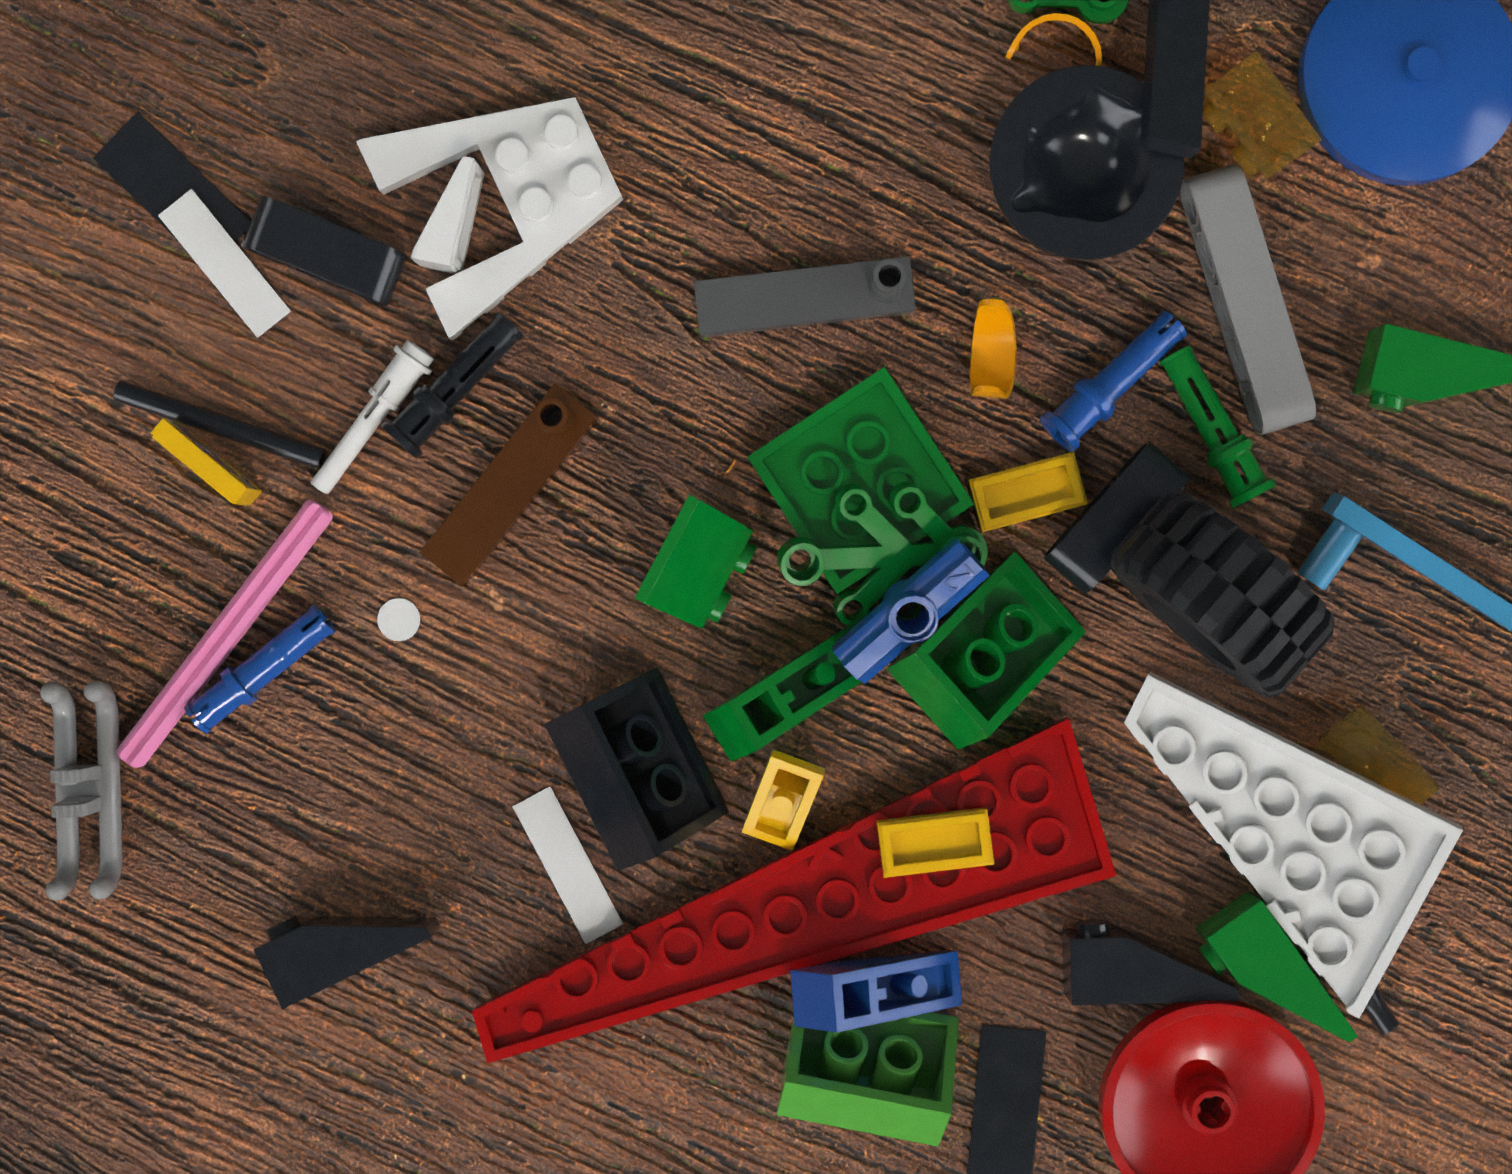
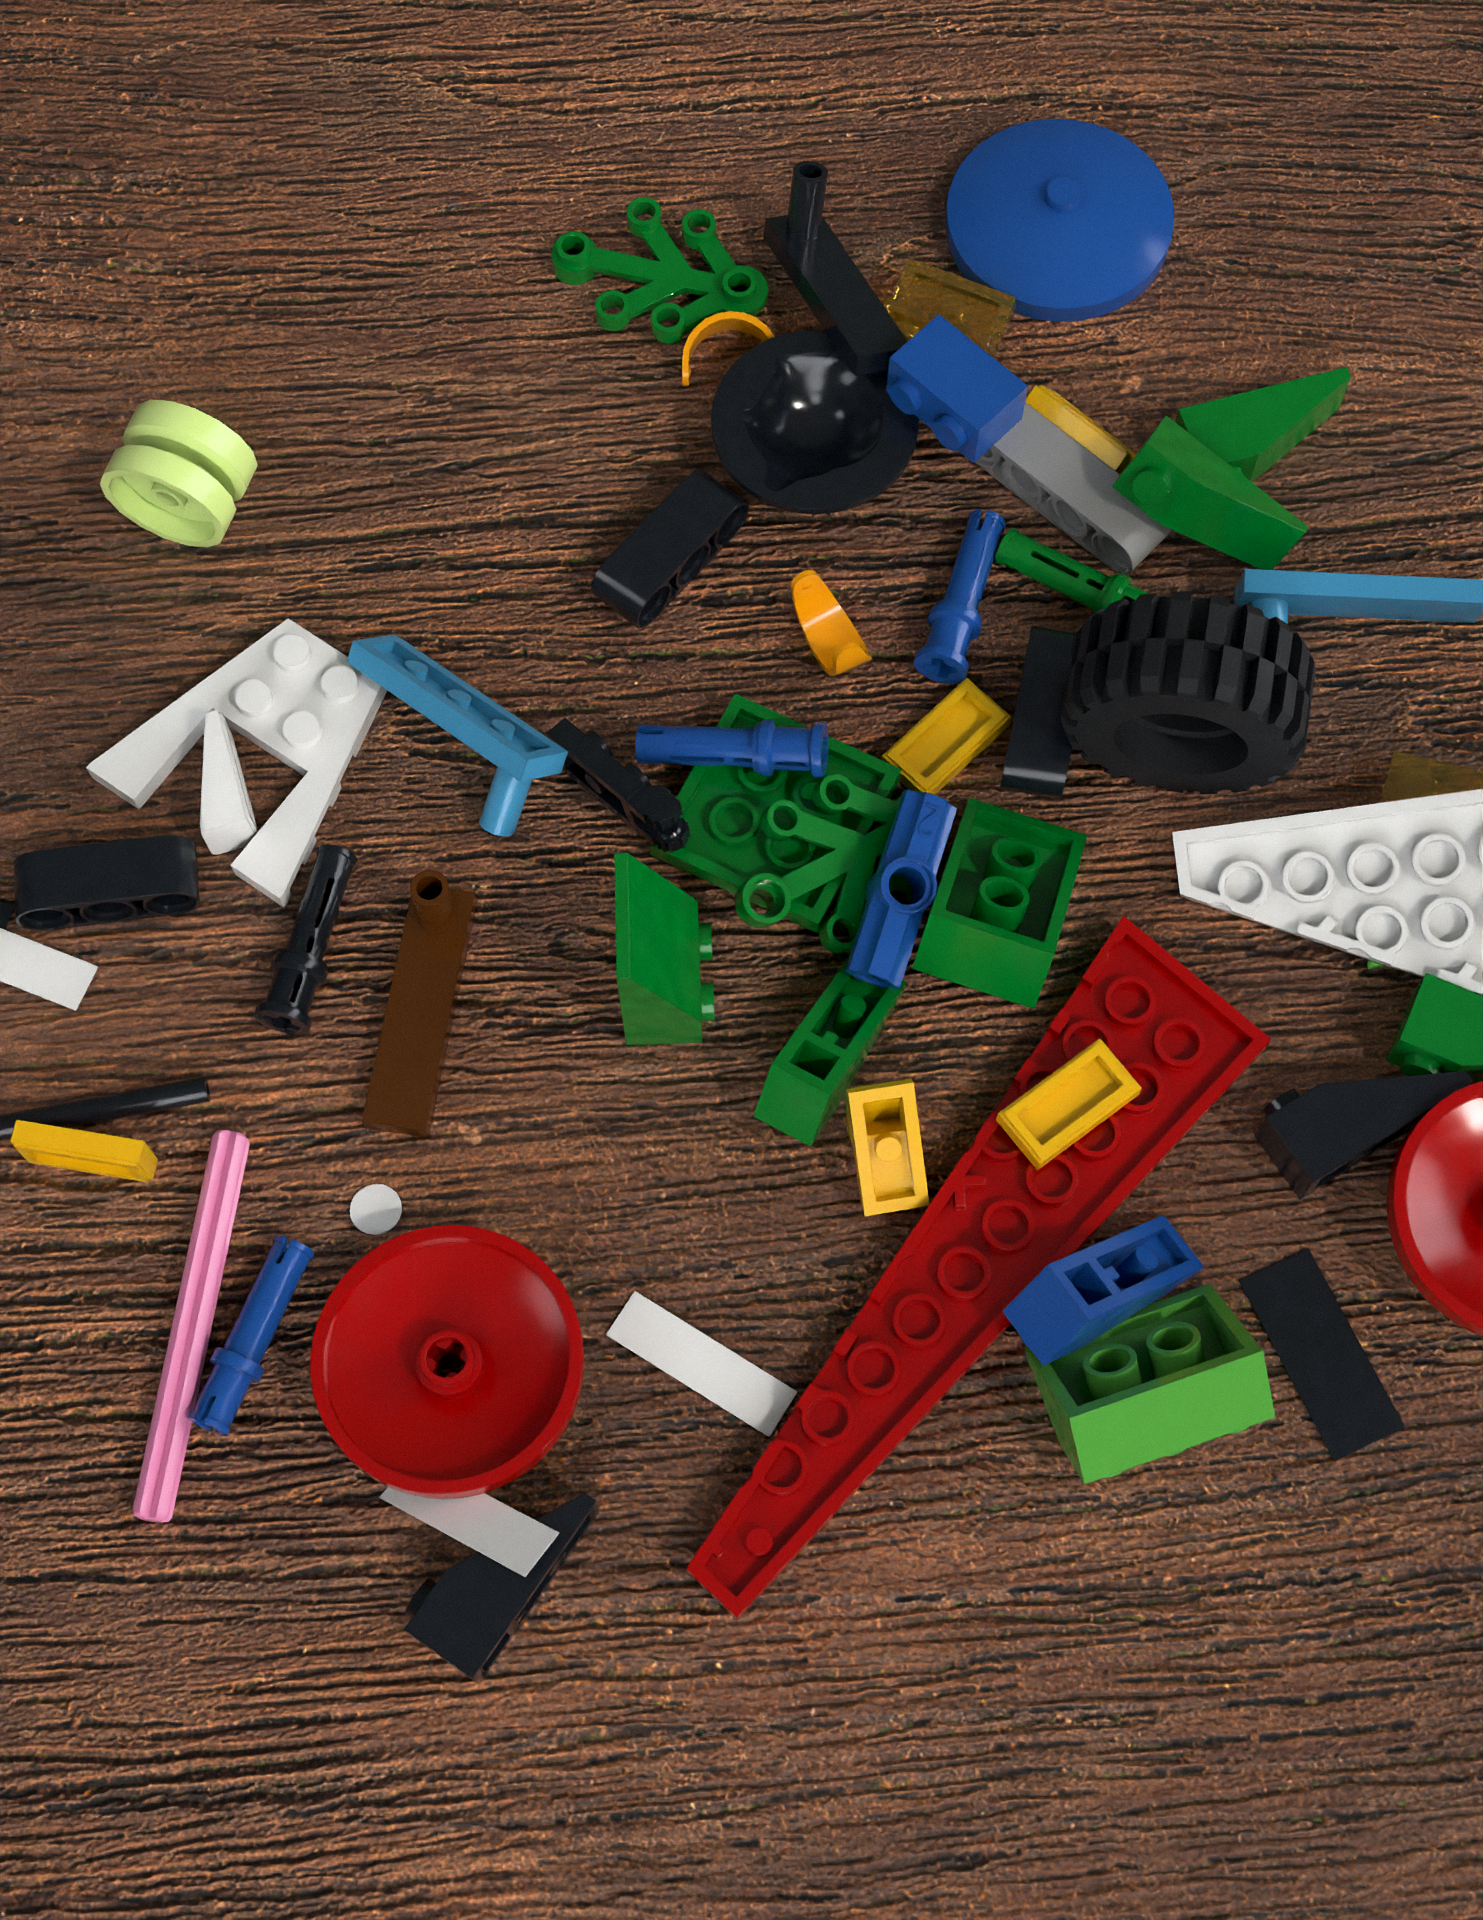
camera: 30 degrees left, 20 degrees down
light grey piece [40,680,123,901] -> none
white pin [311,339,434,495] -> none
black slope [544,667,729,871] -> none
dark grey piece [694,256,916,338] -> none
none -> red dish [310,1225,585,1499]
none -> dark azure piece [347,634,568,836]
none -> white sticker [379,1487,559,1577]
none -> black hinge [546,718,691,853]
none -> black beam [591,469,749,628]
none -> blue pin [635,720,829,778]
none -> blue brick [886,314,1028,463]
none -> yellow tile [1025,385,1135,474]
none -> green slope [1111,415,1308,570]

